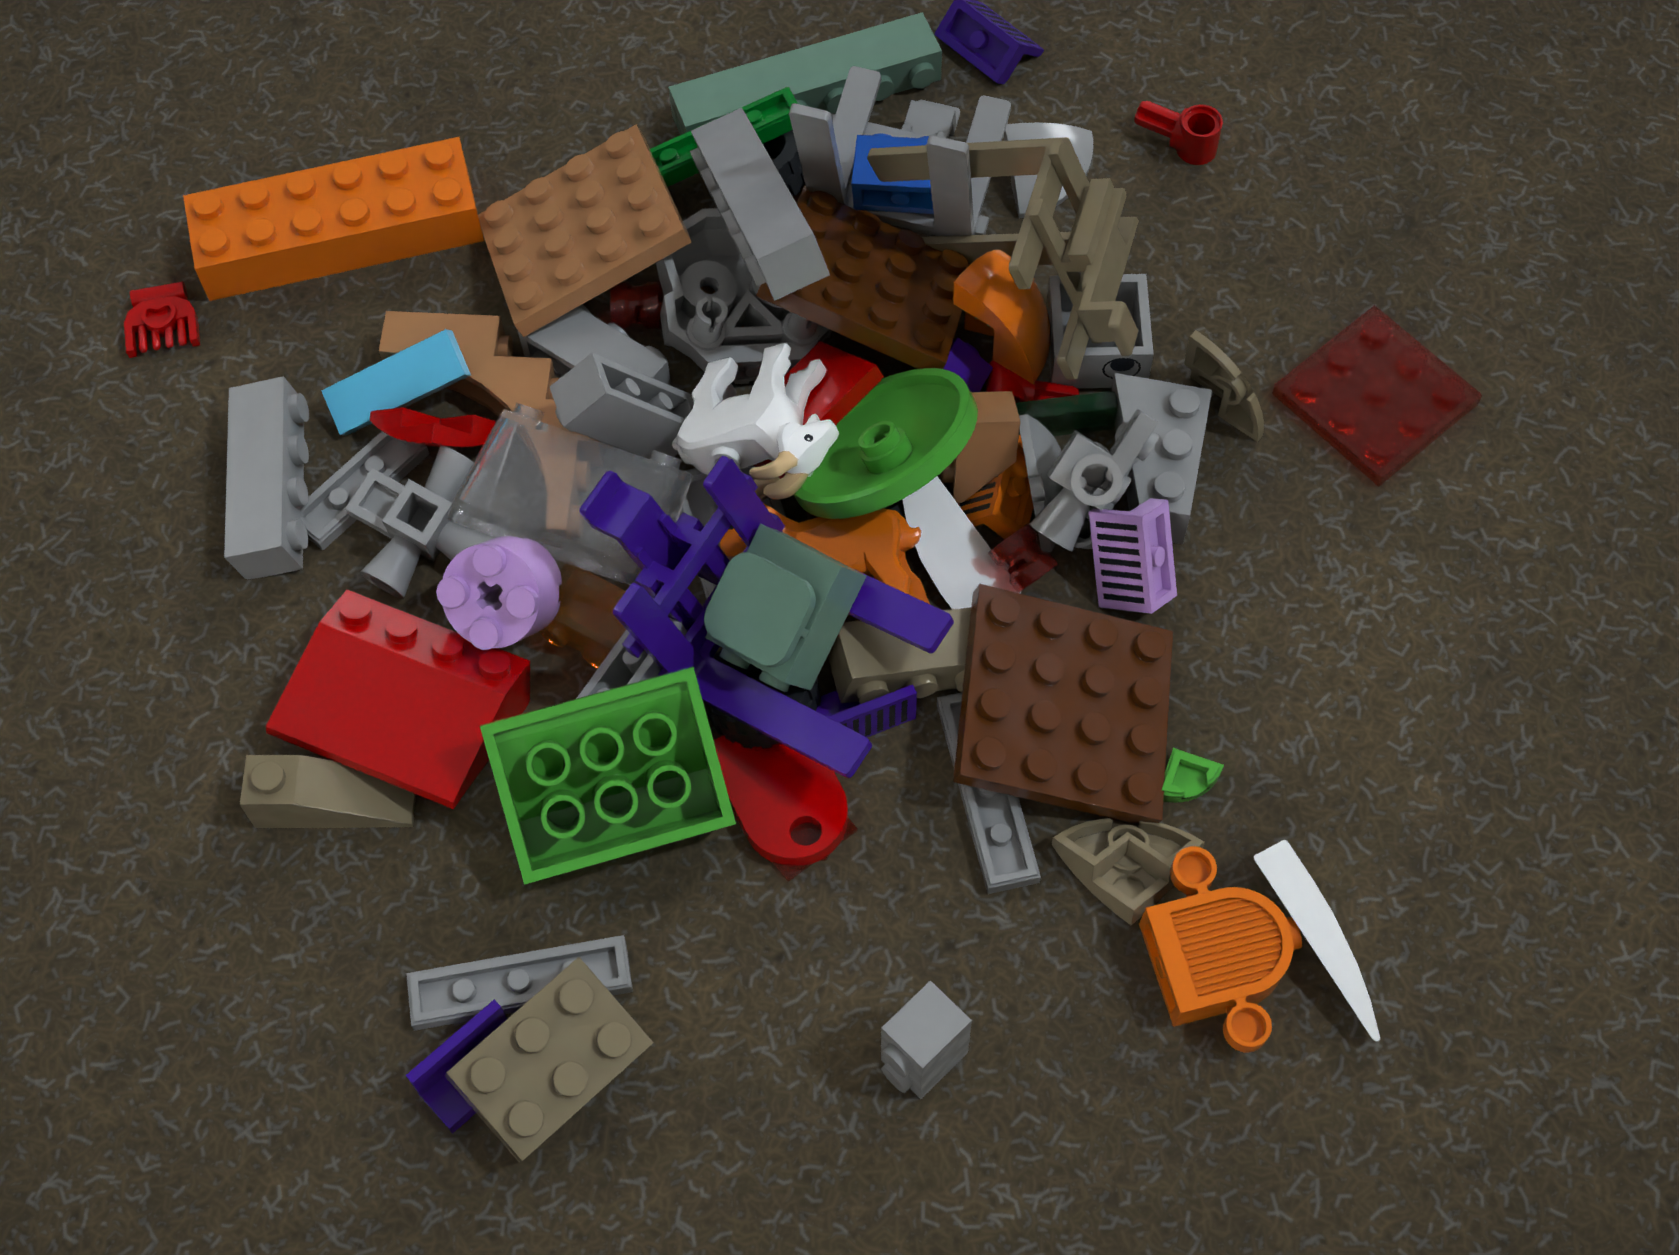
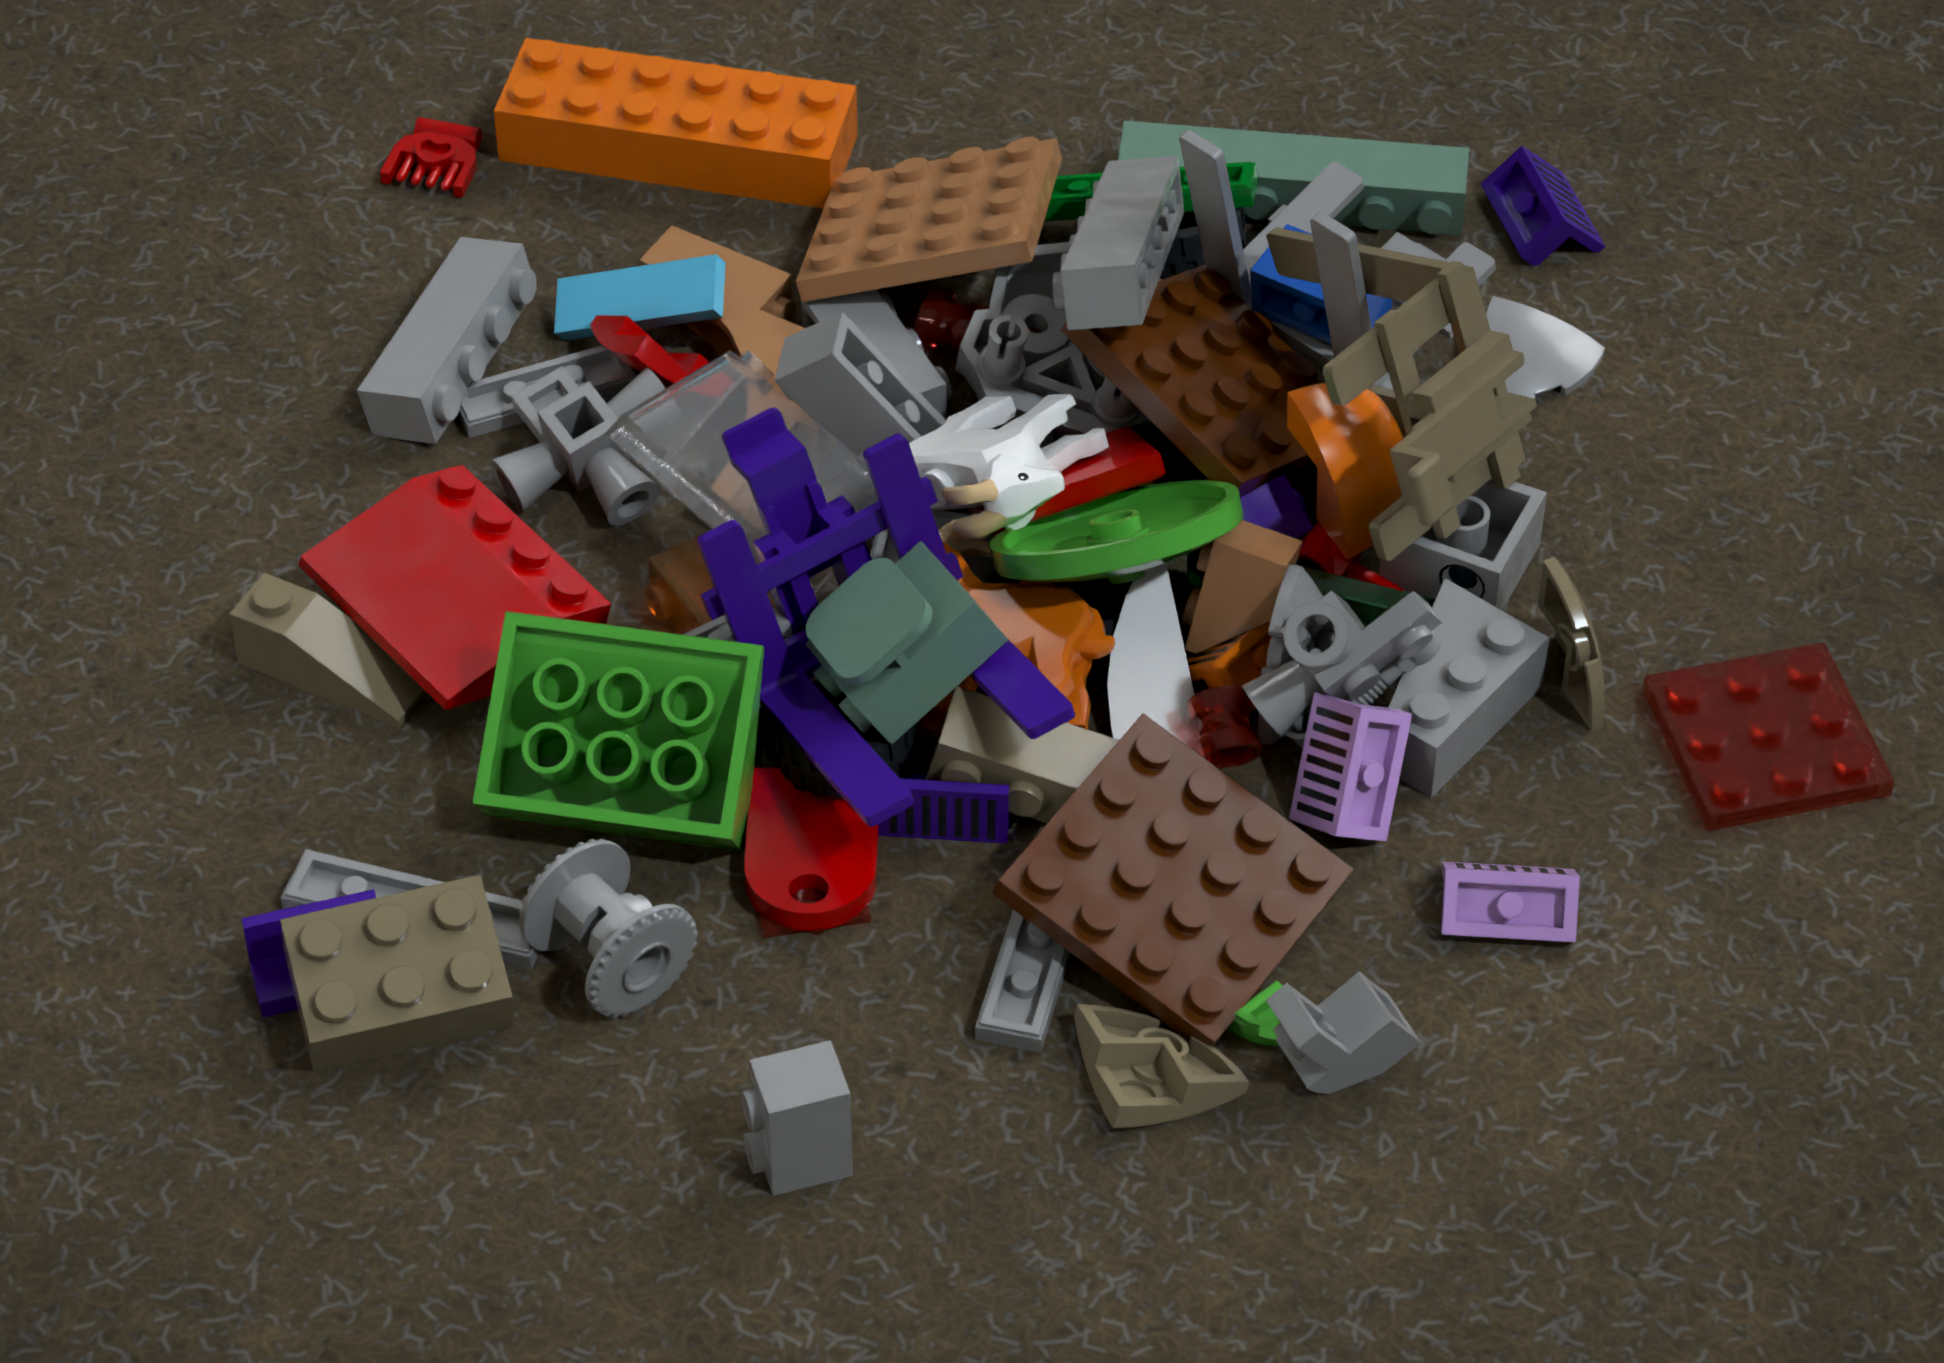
camera: 25 degrees right, 15 degrees down
lavender brick [436,536,562,650] -> none
red axle [1134,101,1223,165] -> none
orange piece [1139,846,1302,1053] -> none
white sticker [1254,840,1380,1041] -> none
none -> light grey hose [518,839,698,1018]
none -> light grey brick [1266,972,1422,1094]
none -> lavender panel [1441,861,1580,942]

